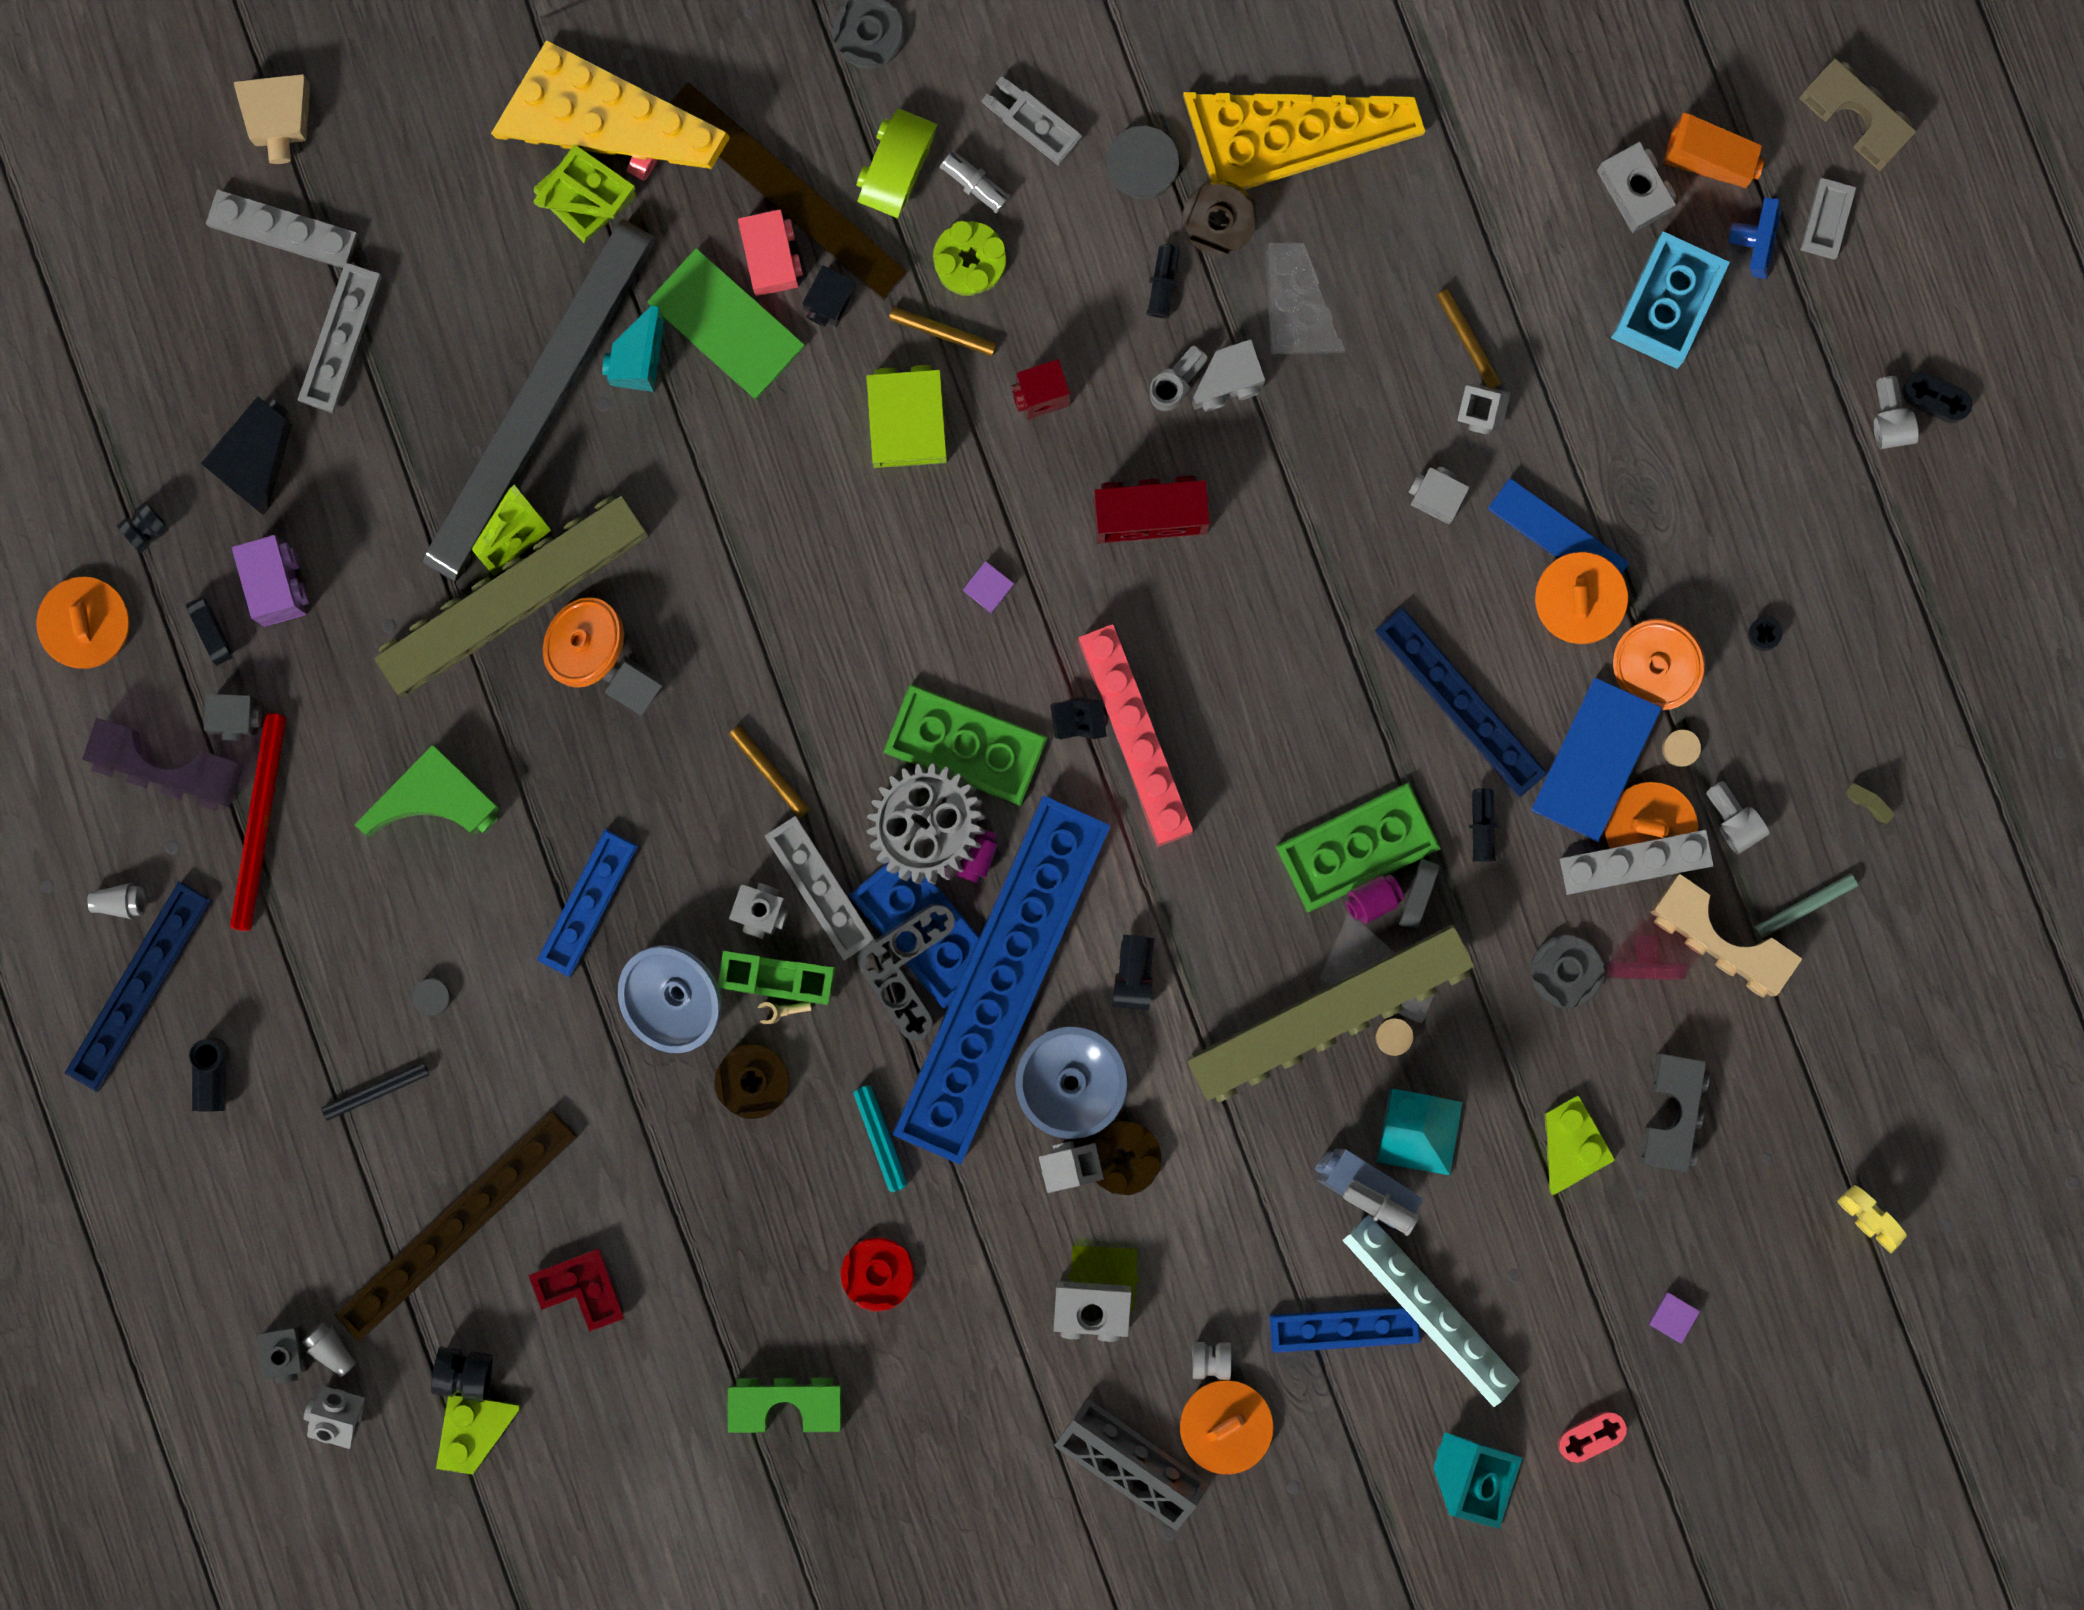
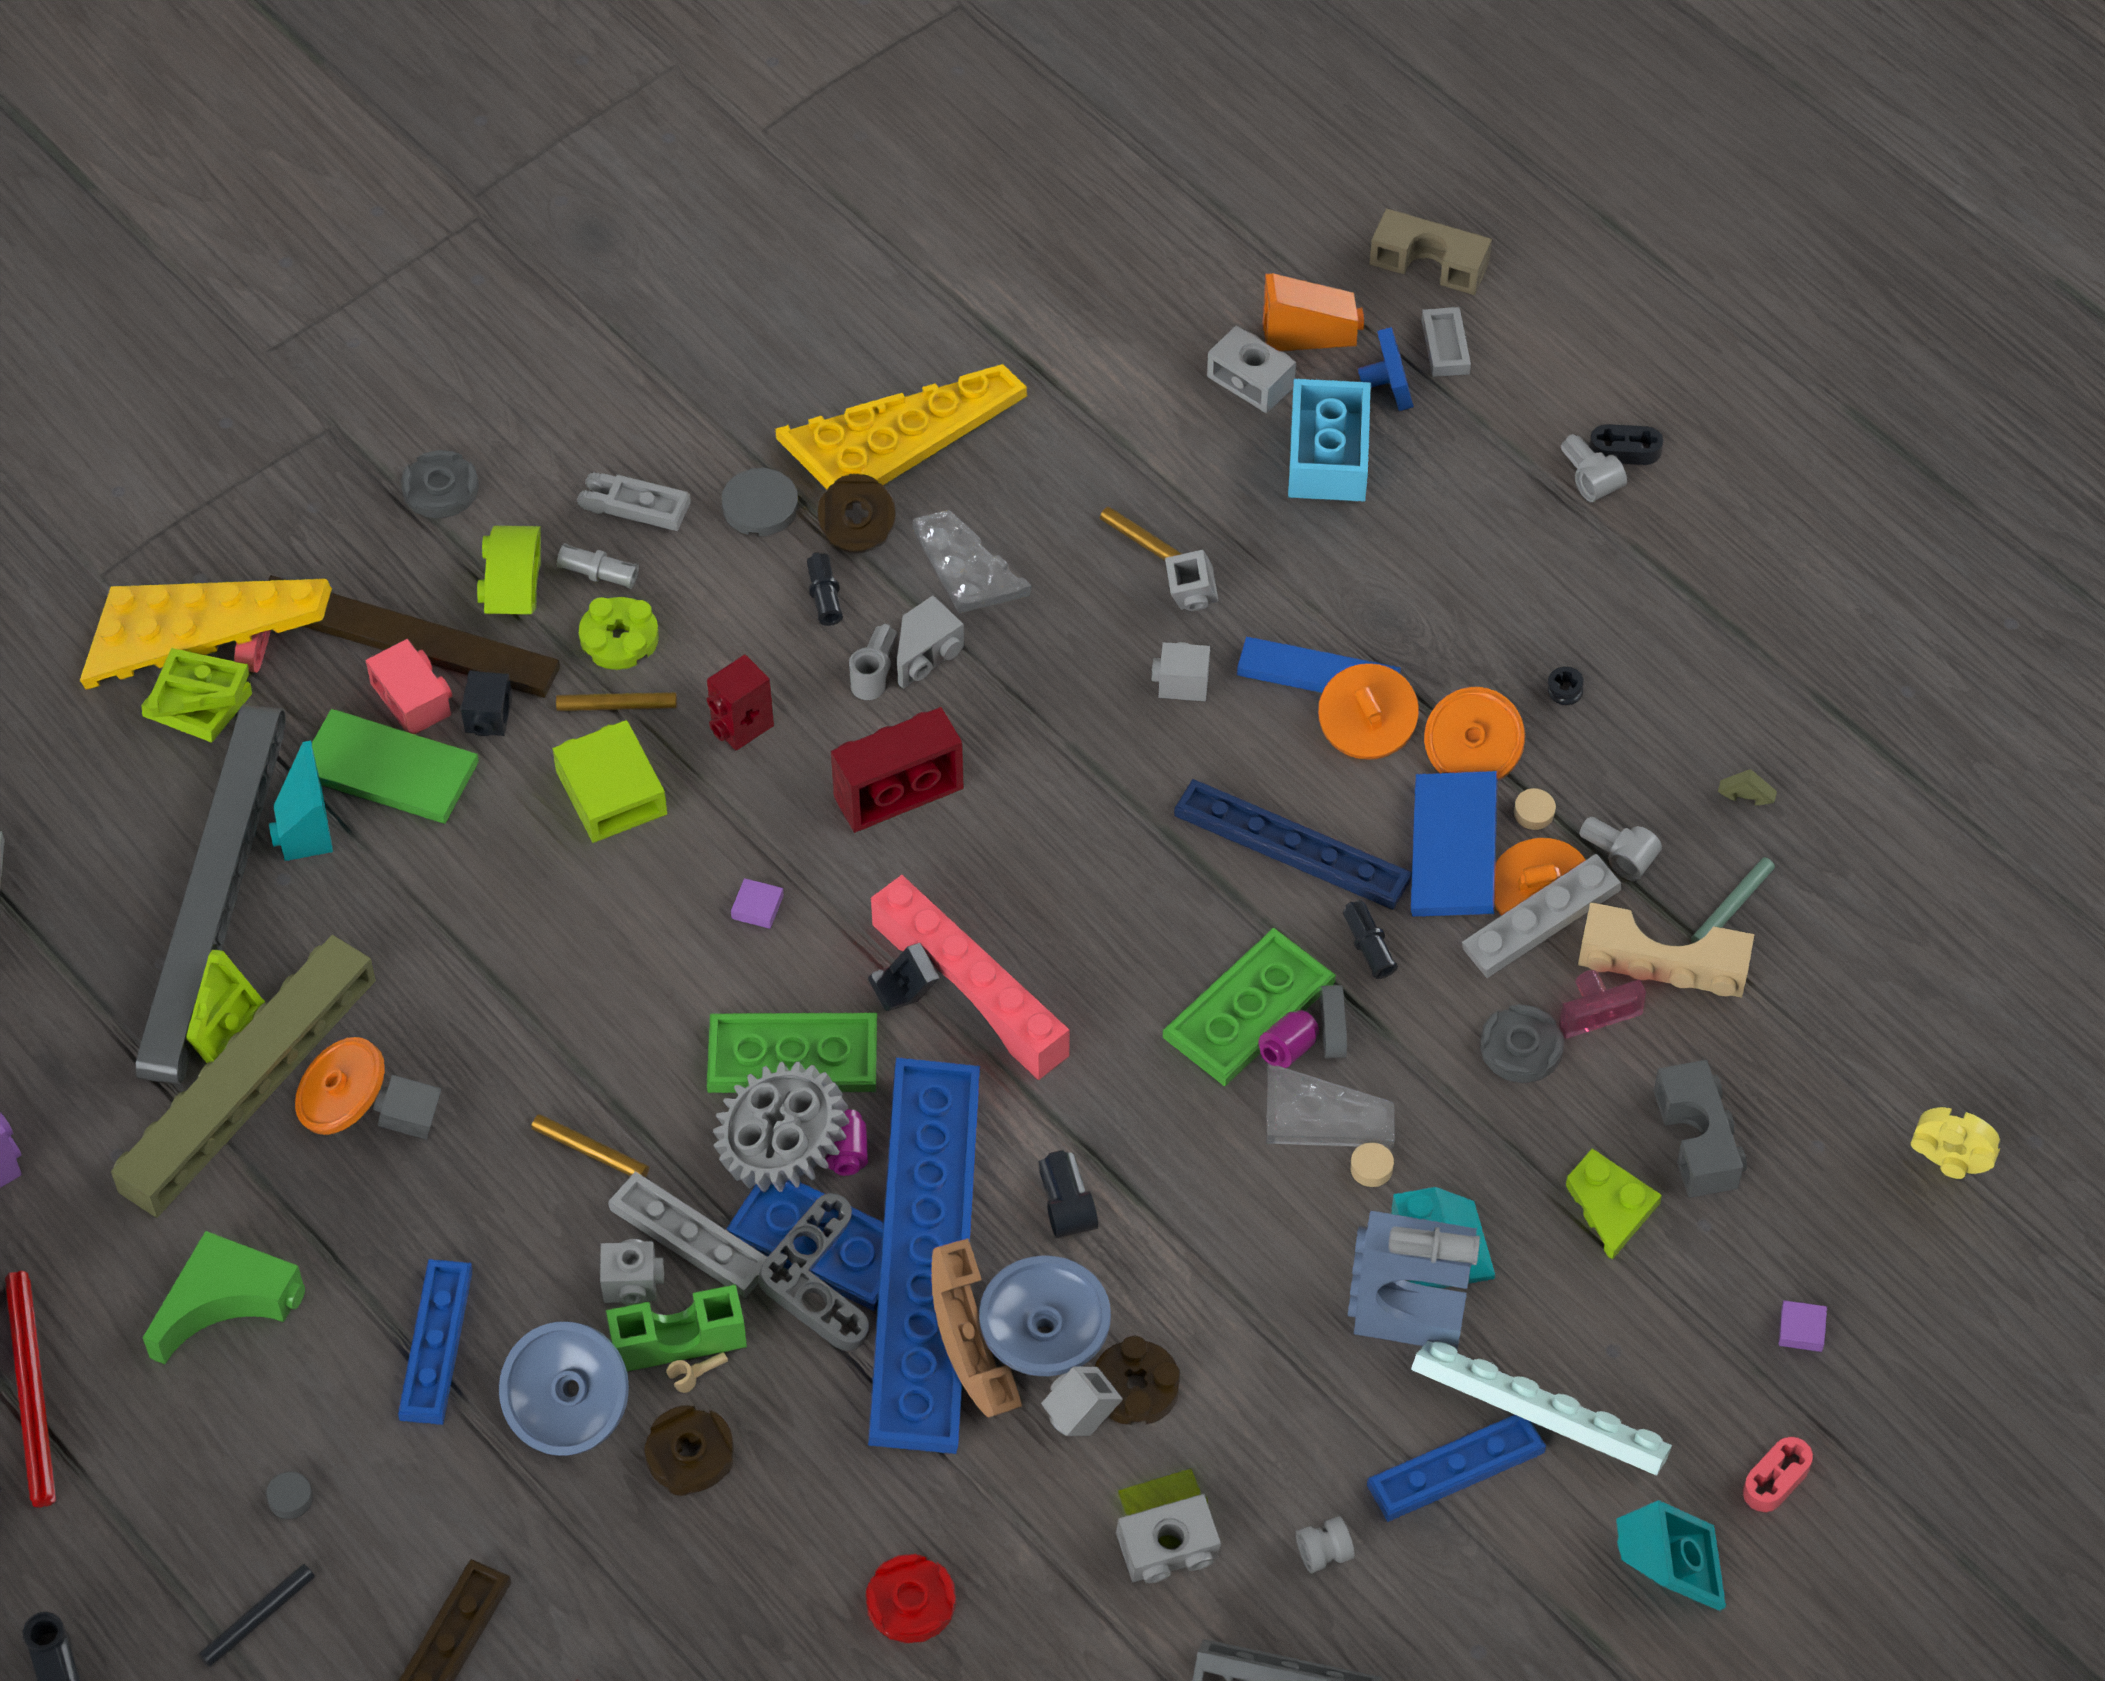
camera: 20 degrees left, 30 degrees down
teal axle [853,1085,908,1192] -> none
orange shield [1180,1380,1273,1474] -> none
olive brick [1187,924,1475,1103] -> none
none -> medium nougat slope [931,1238,1022,1417]

